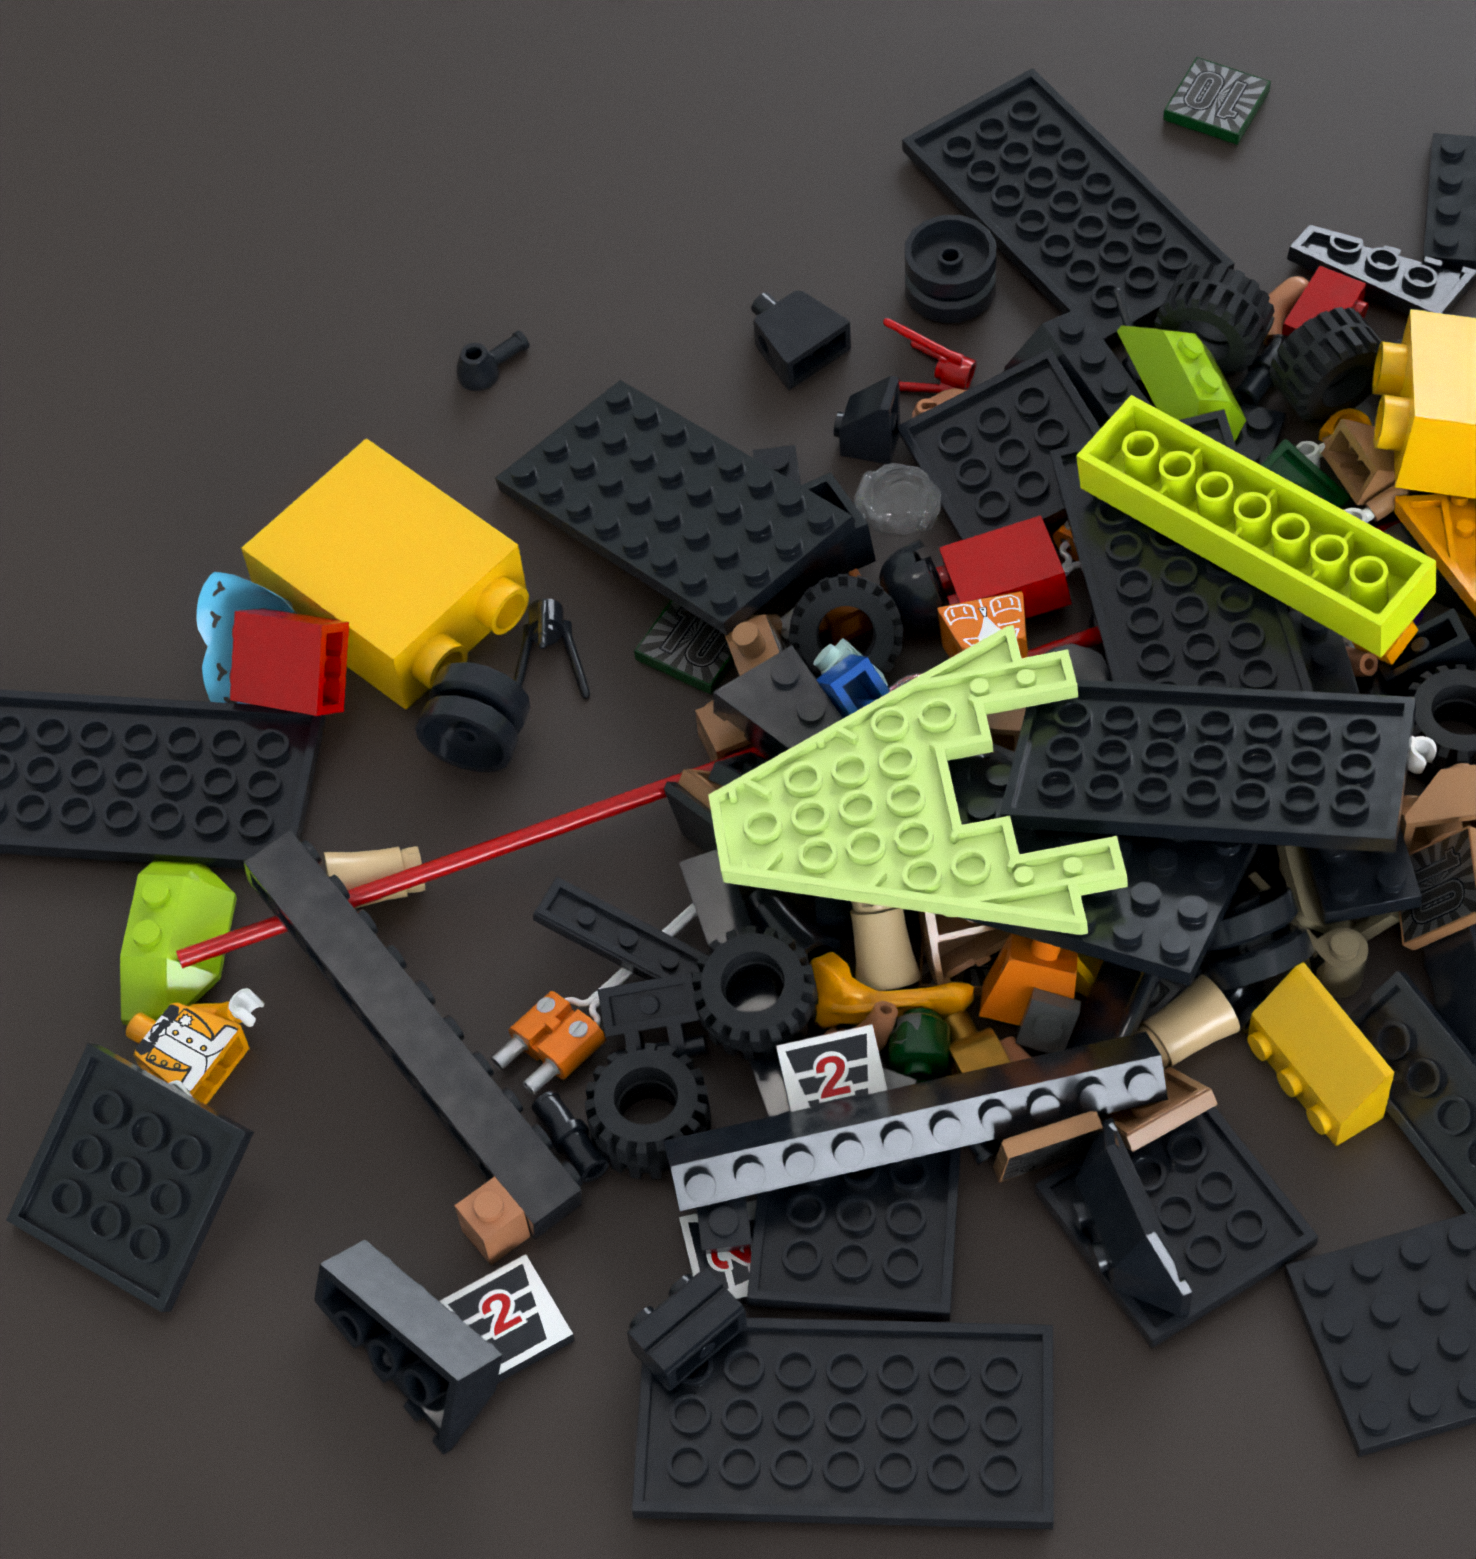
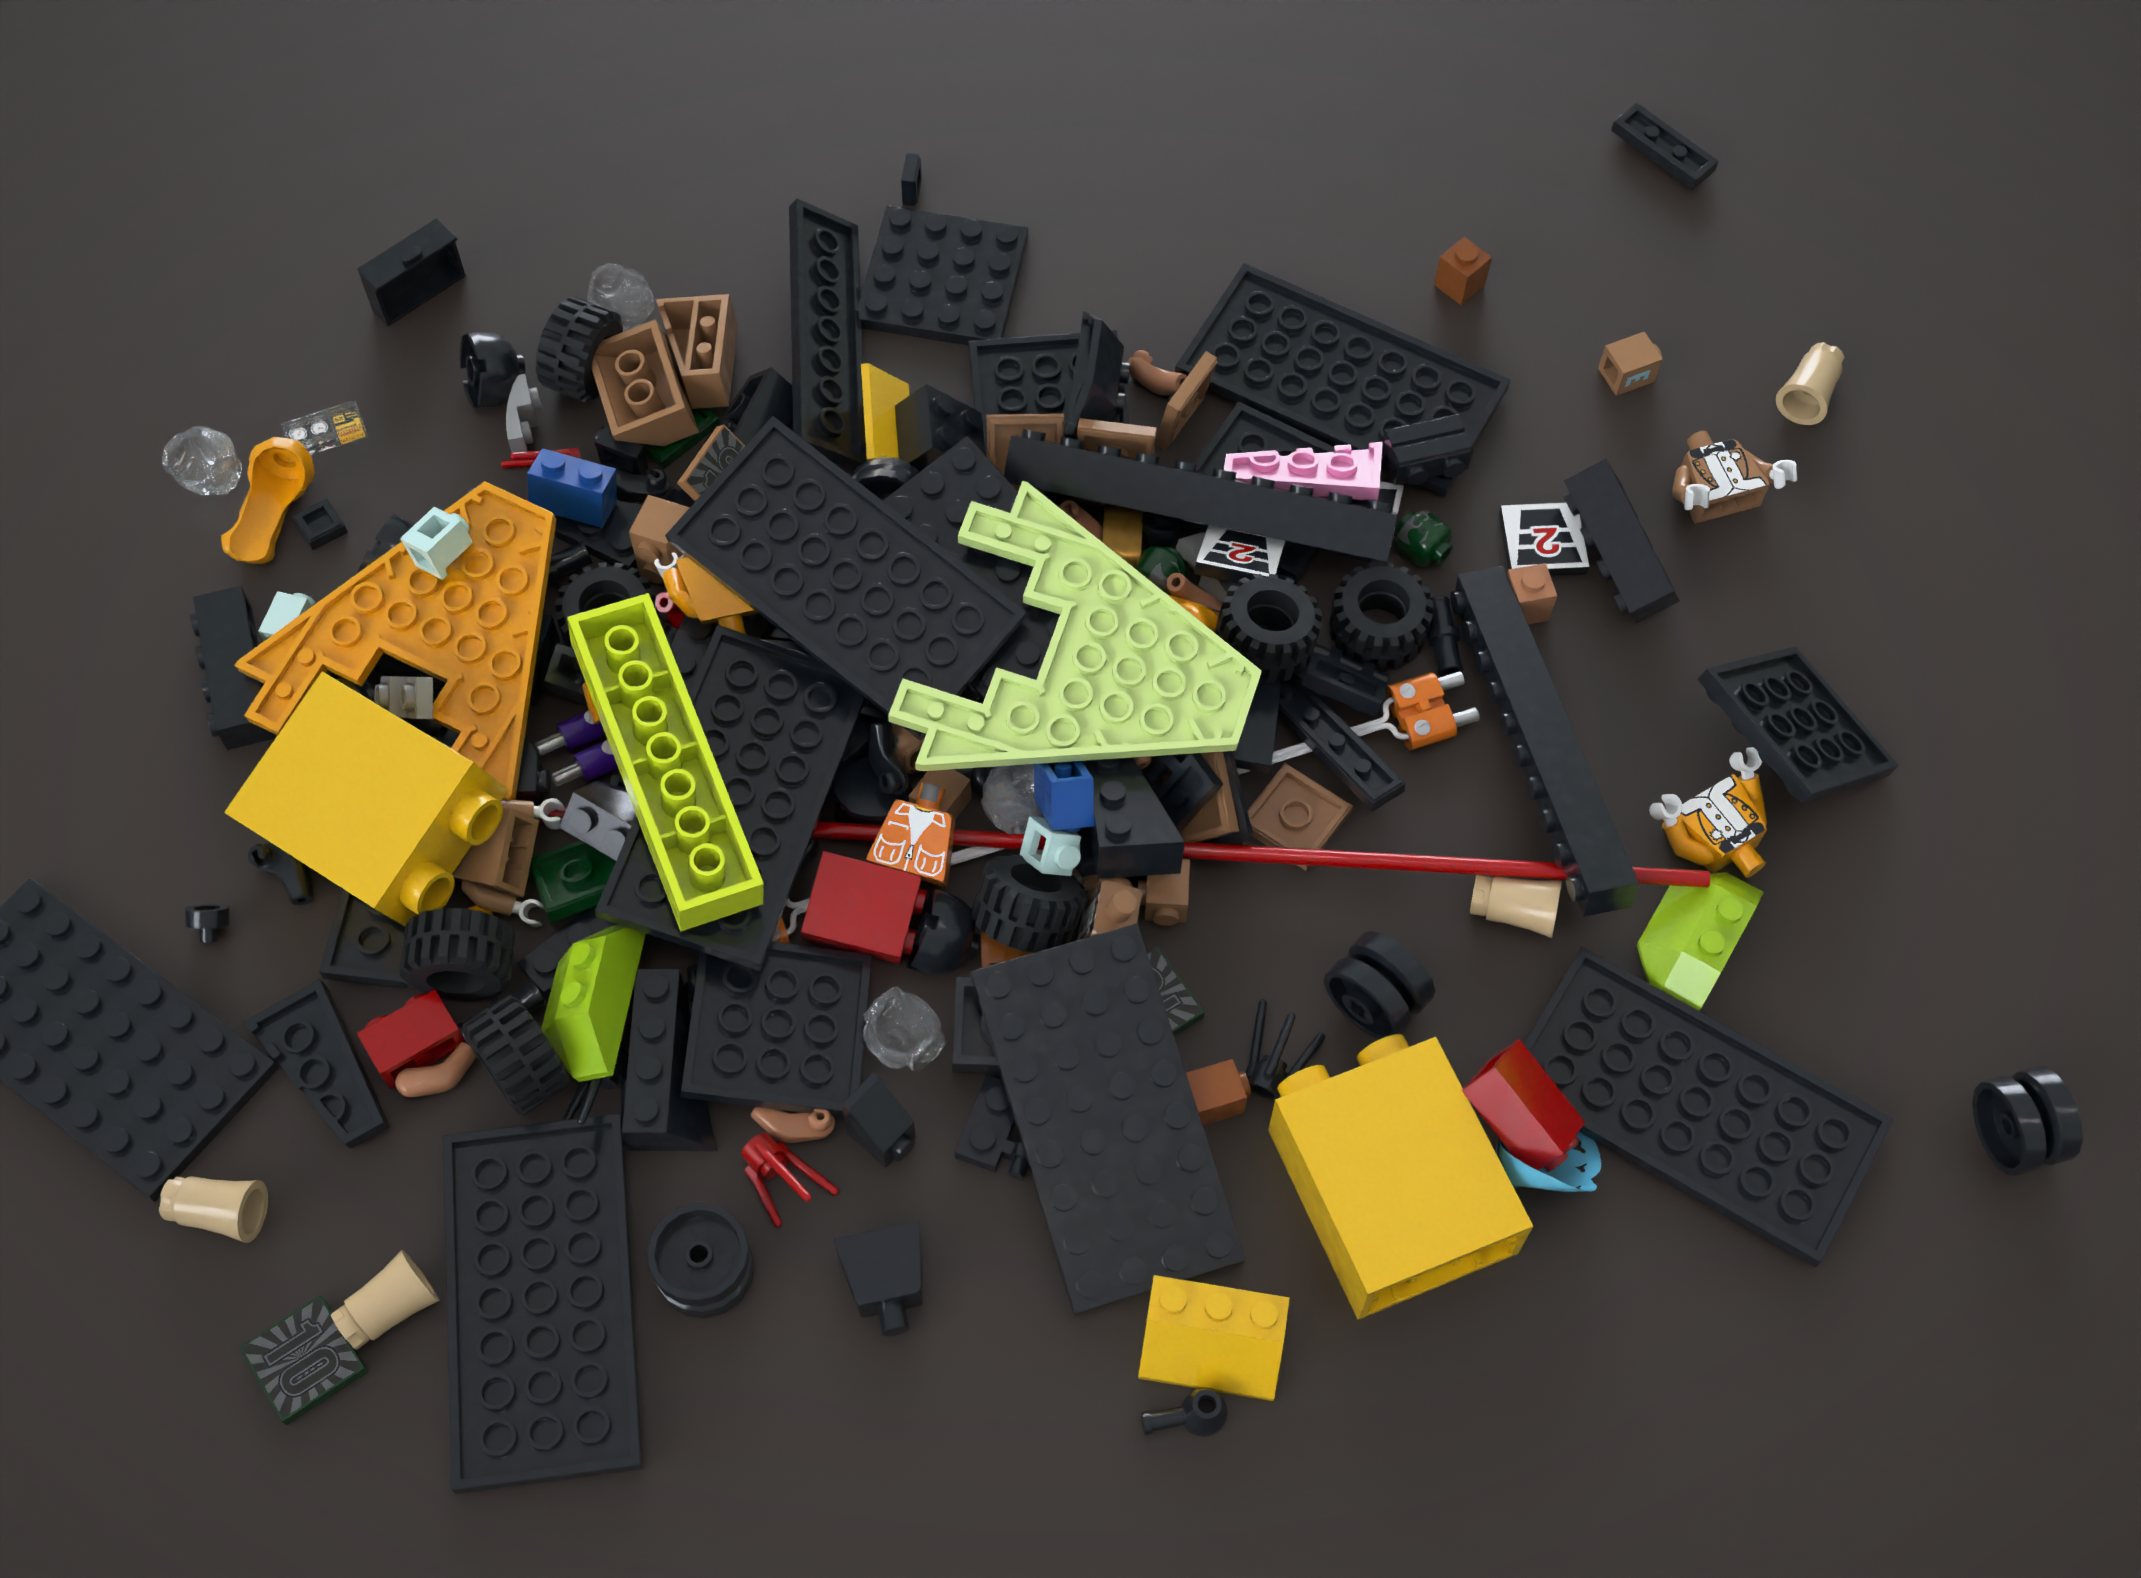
camera: 160 degrees left, 5 degrees up
none -> tan plant [159,1176,268,1243]
none -> tan plant [330,1250,440,1350]
none -> black brick [895,384,986,472]
none -> nougat arm [1127,350,1187,396]
none -> yellow slope [1138,1275,1290,1401]
none -> medium nougat tile [1155,351,1217,450]
none -> dark orange brick [1186,1059,1251,1126]
none -> bright pink wing [1224,442,1383,501]
none -> medium nougat tile [1247,763,1353,871]
none -> dark green head [1394,510,1453,568]
none -> torso [1671,431,1797,524]

